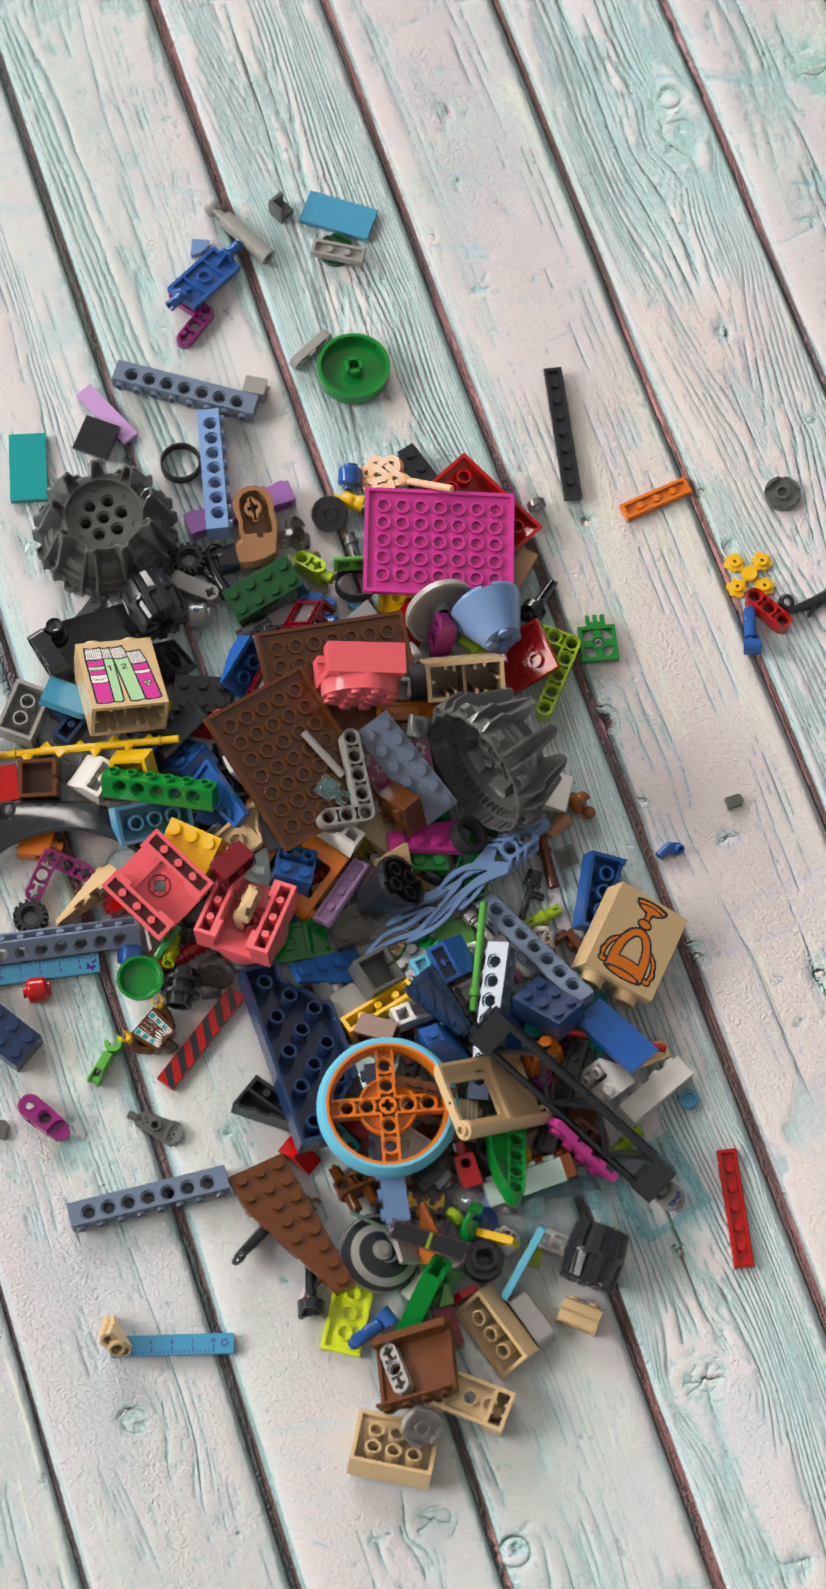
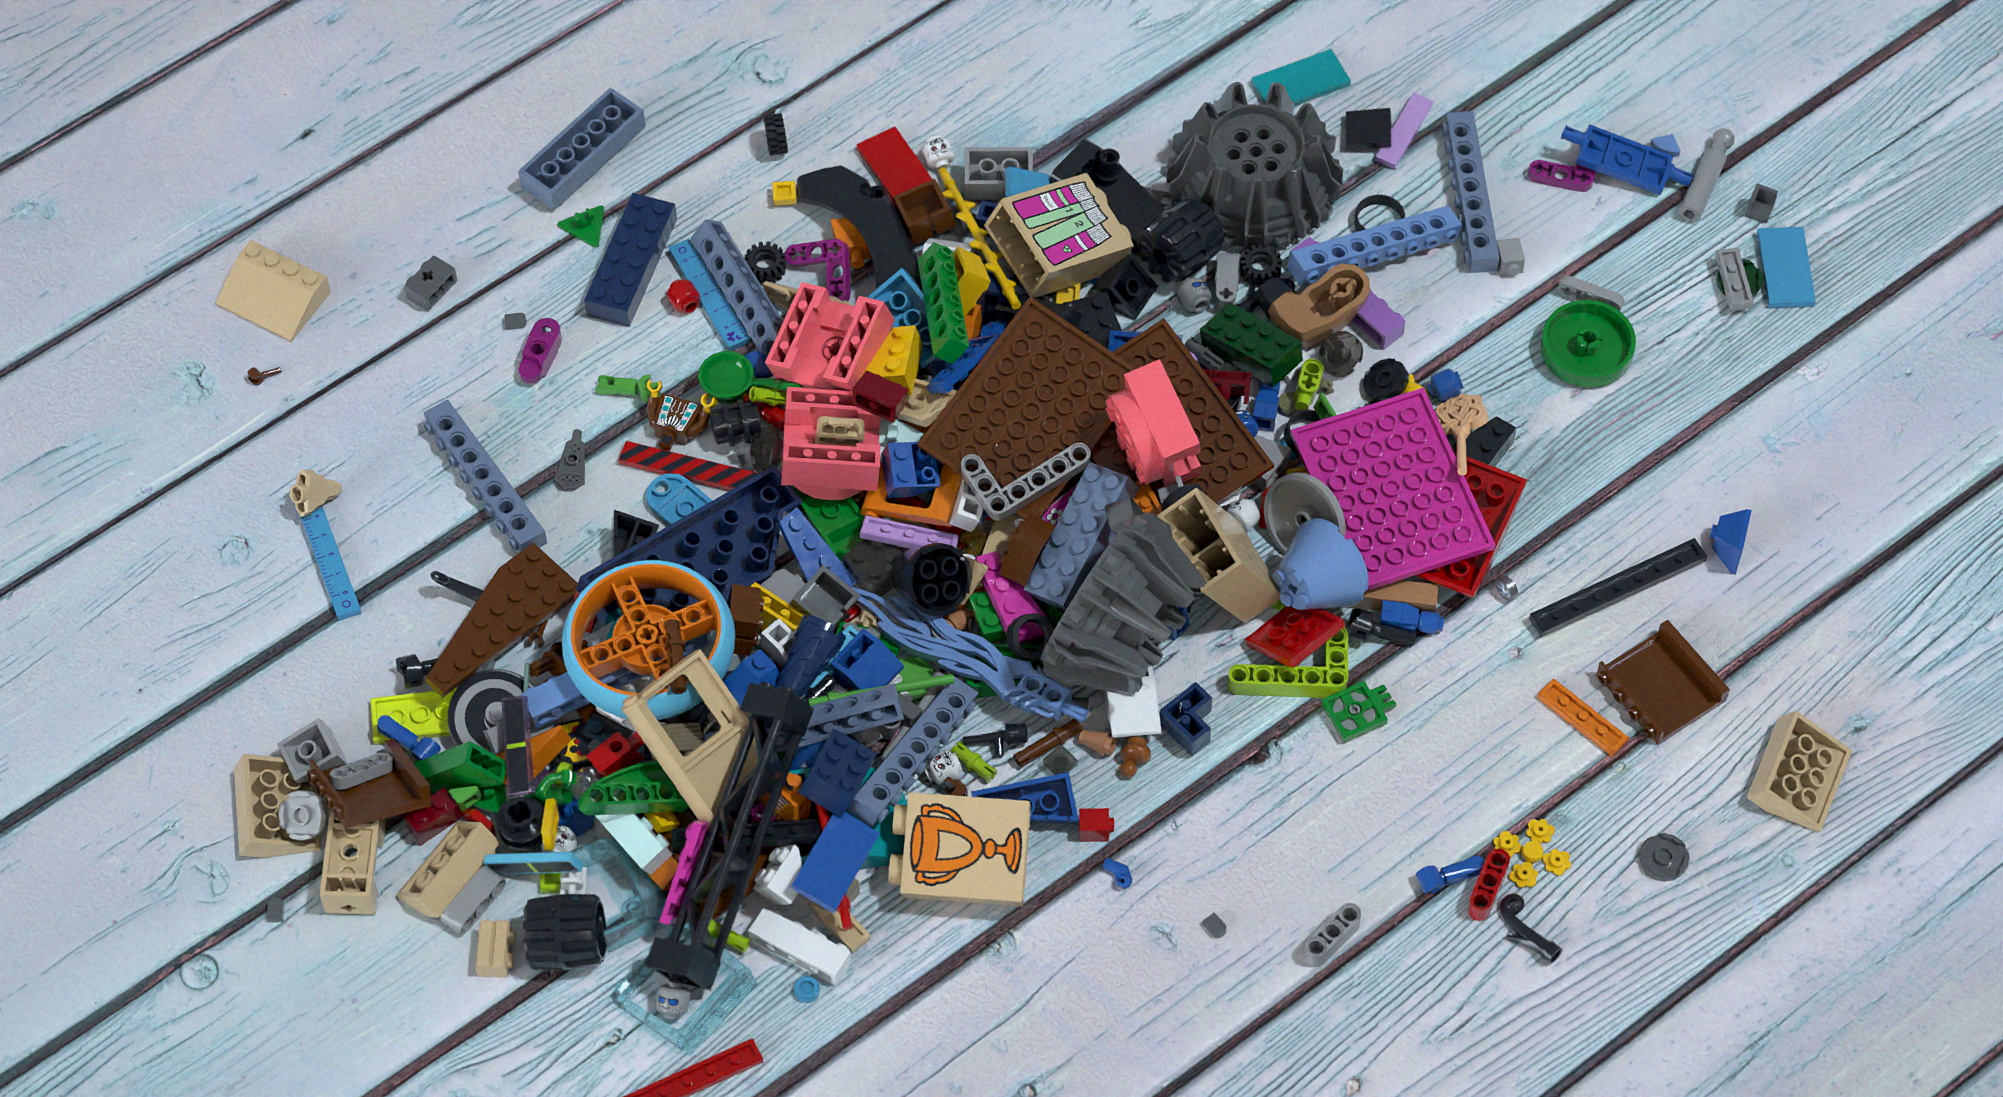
camera: 75 degrees right, 10 degrees down
light grey bar [301,730,345,778] -> none
clear light blue plate [313,774,351,806] -> none
magenta piece [426,613,456,657] -> none
none -> dark grey piece [267,898,285,922]
none -> light grey slope [277,718,348,783]
none -> dark azure tile [646,474,713,526]
none -> red brick [1079,808,1114,842]
none -> dark blue brick [1159,682,1212,756]
none -> light grey beam [1304,903,1362,967]
none -> blue piece [1379,600,1444,634]
none -> reddish brown panel [1596,619,1730,745]
none -> blue slope [1709,509,1752,575]
none -> tan slope [1746,711,1852,832]

